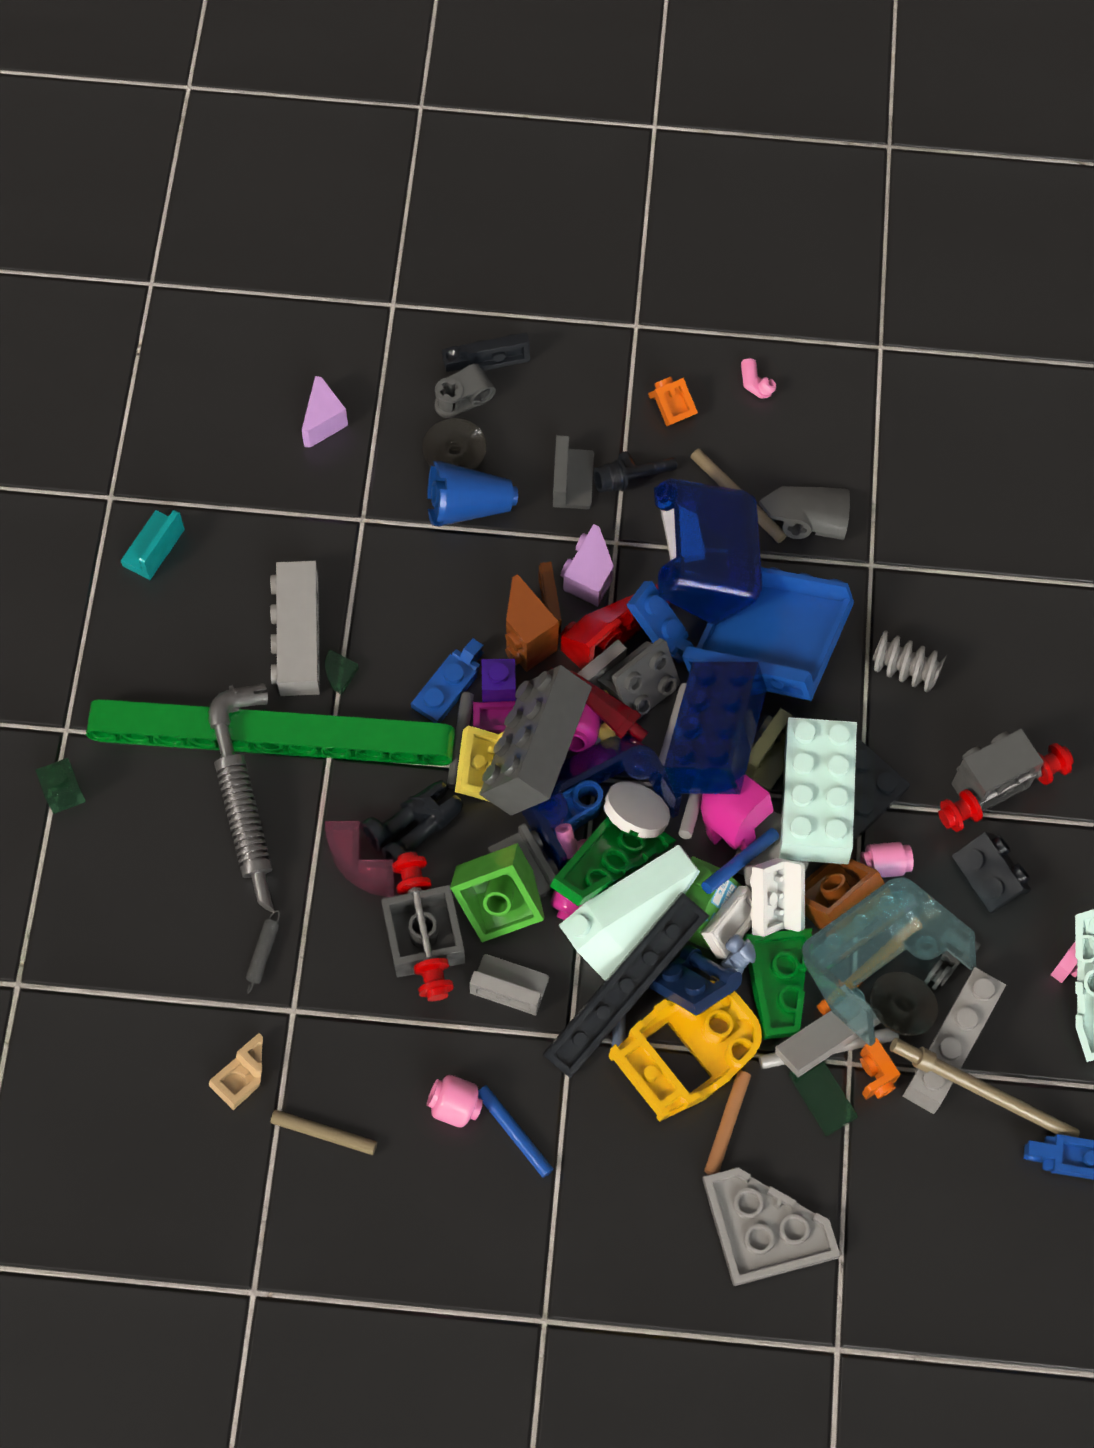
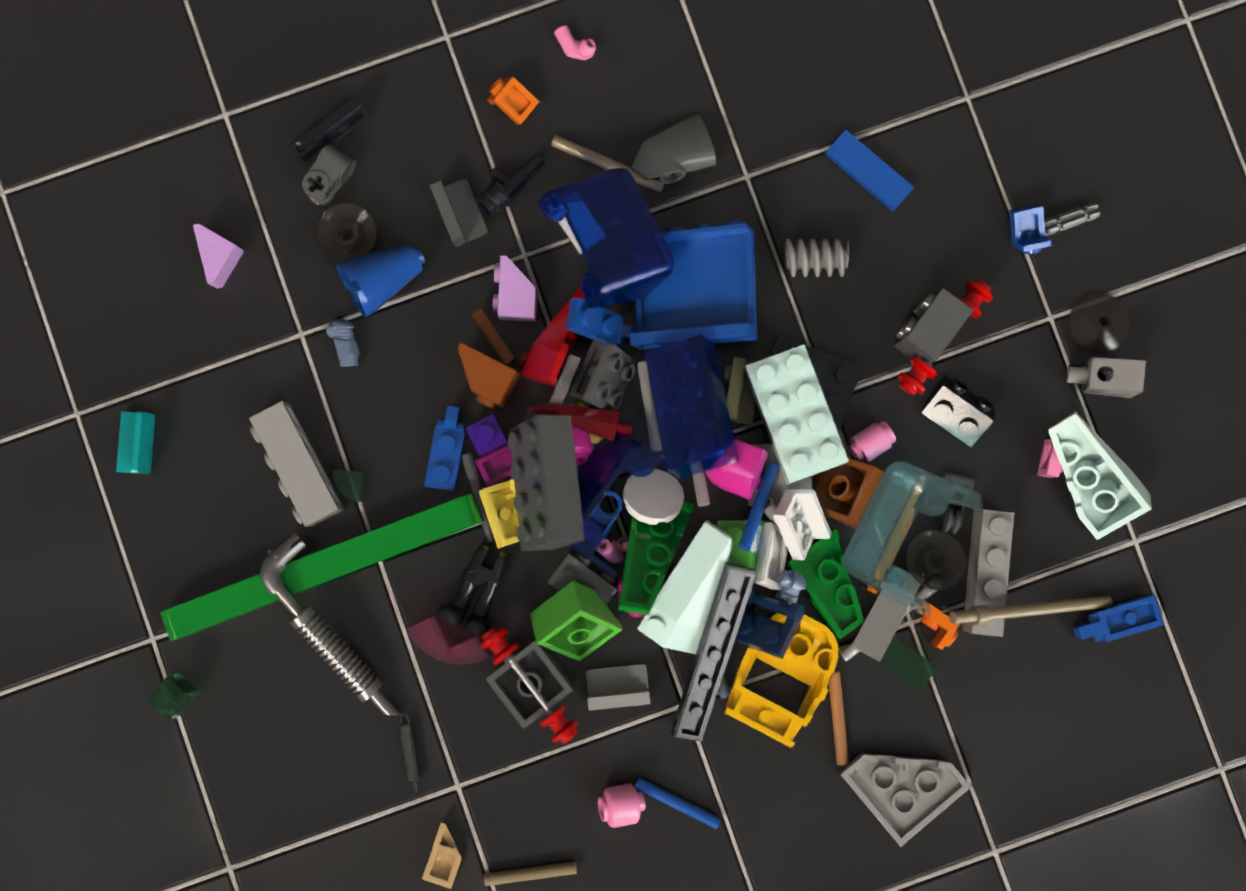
camera: 20 degrees left, 20 degrees up
none -> sand blue arm [326,319,361,367]
none -> blue tile [825,129,914,212]

